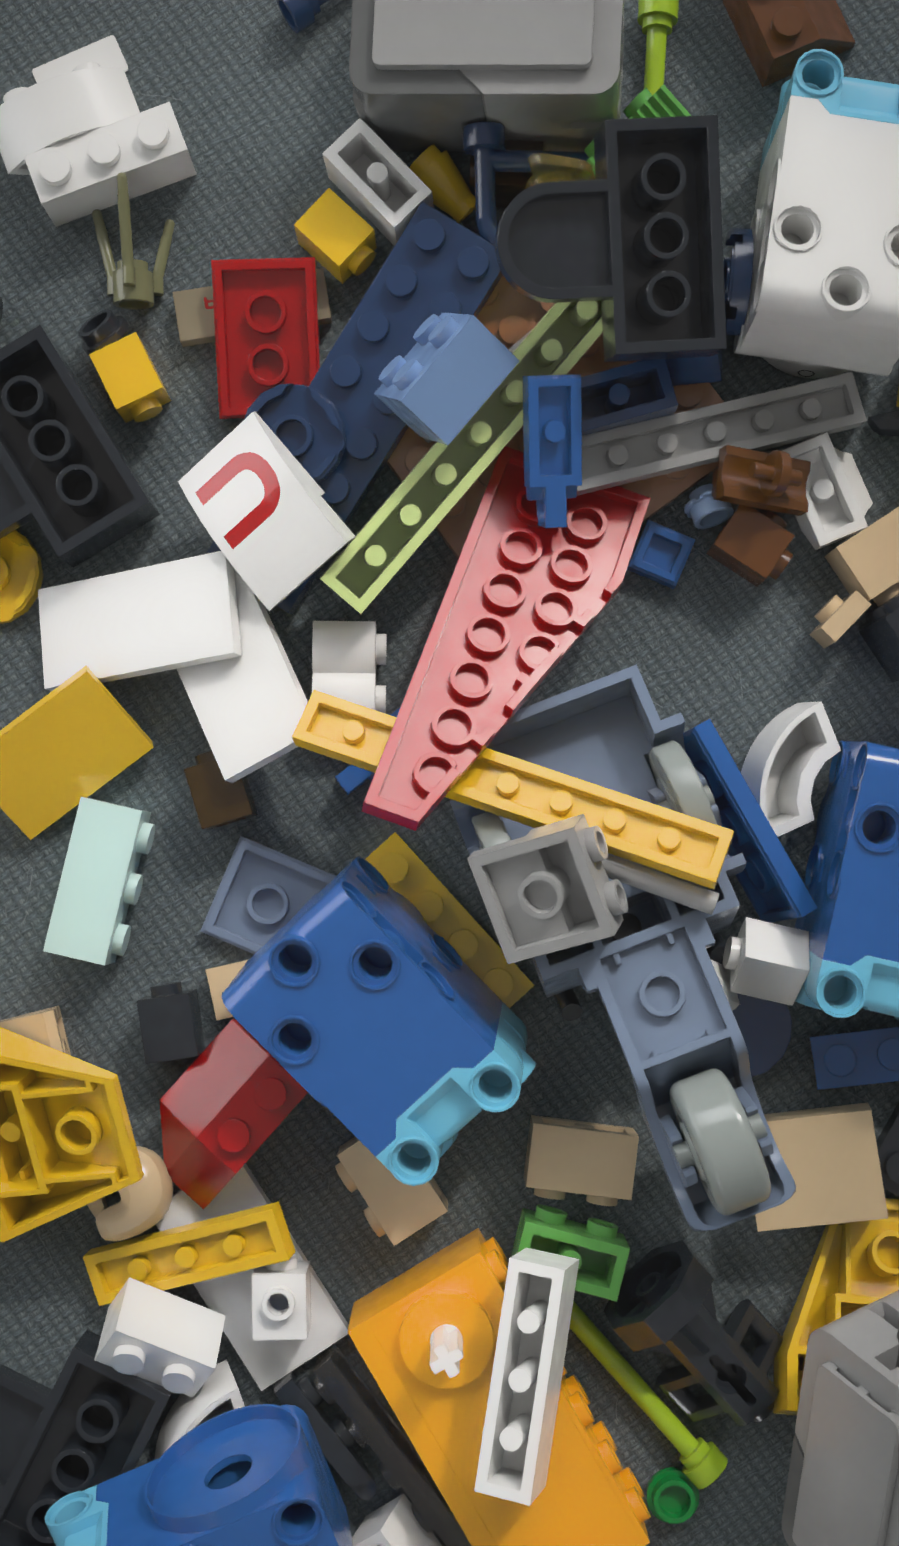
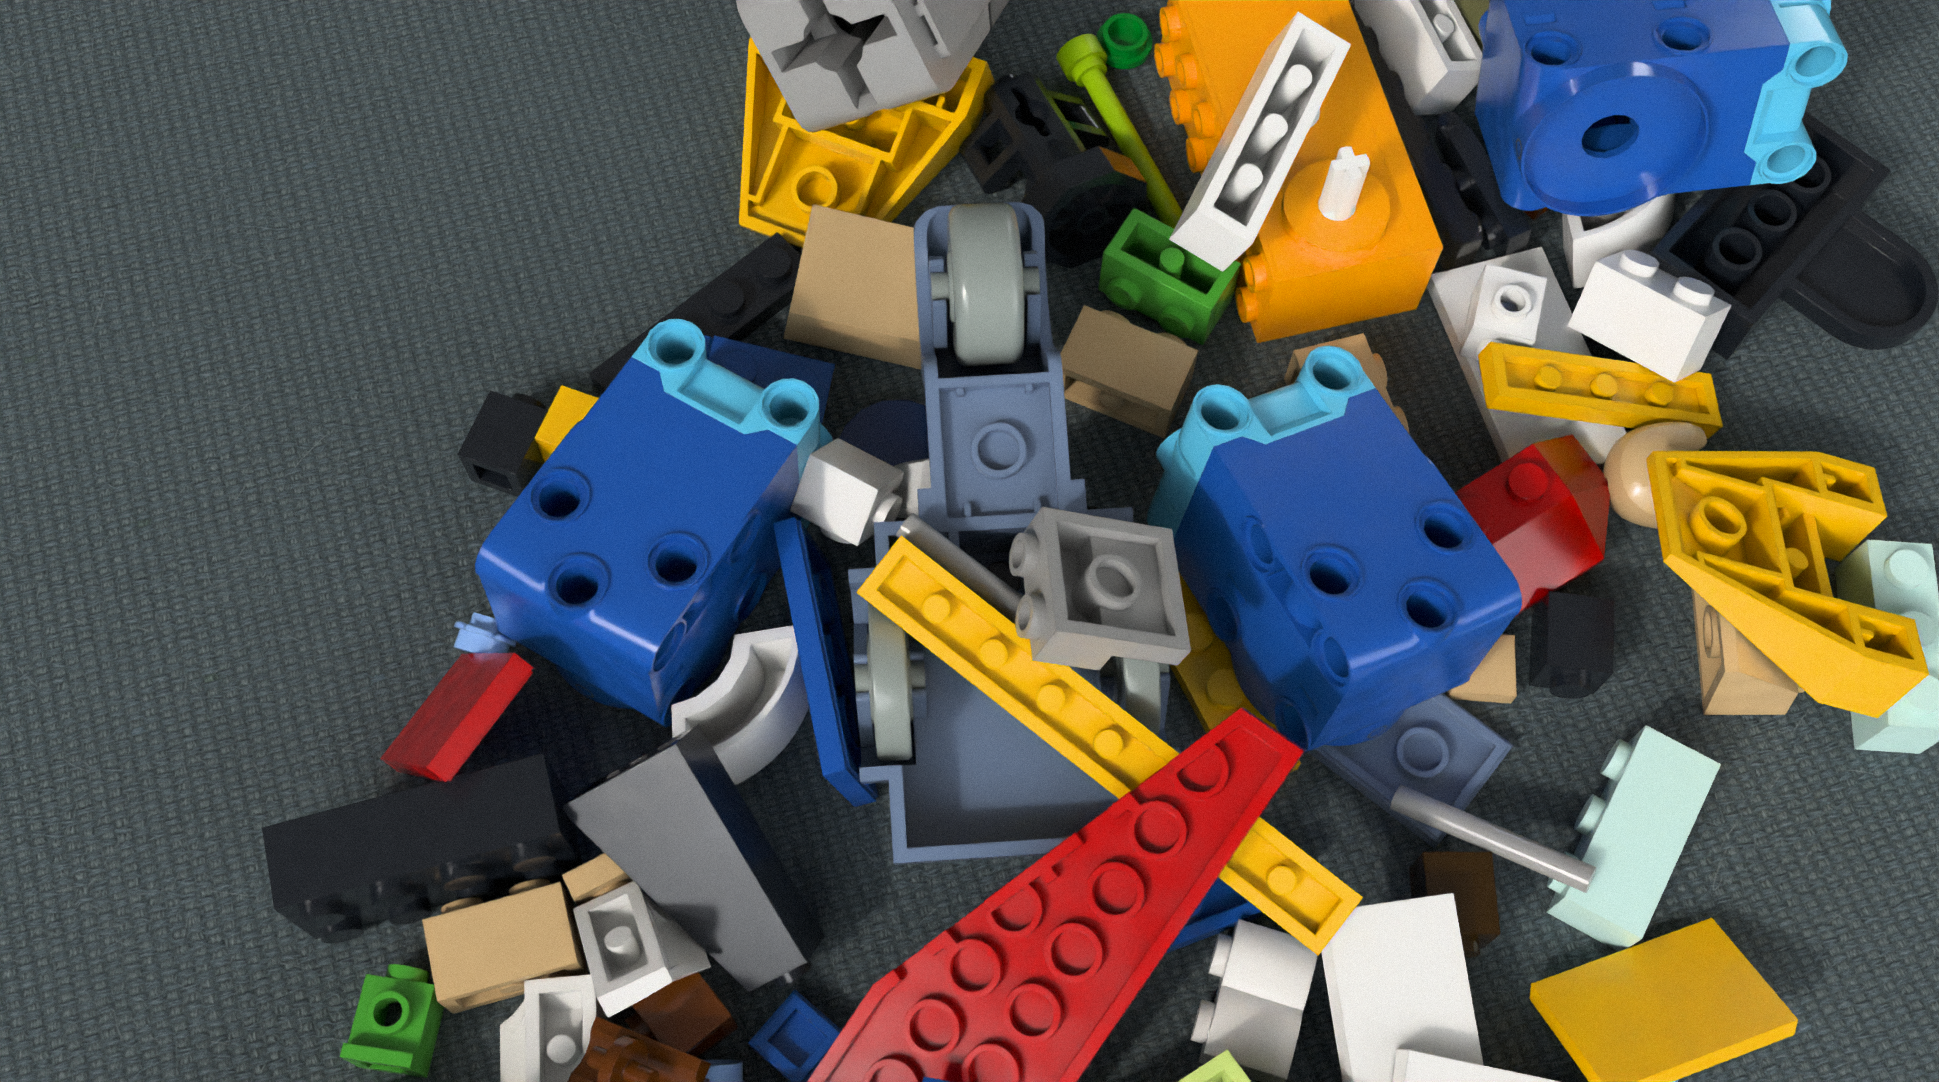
camera: 165 degrees left, 20 degrees down
none -> slope [562,724,825,992]
none -> white slope [573,881,711,1018]
none -> light grey bar [1390,785,1597,893]

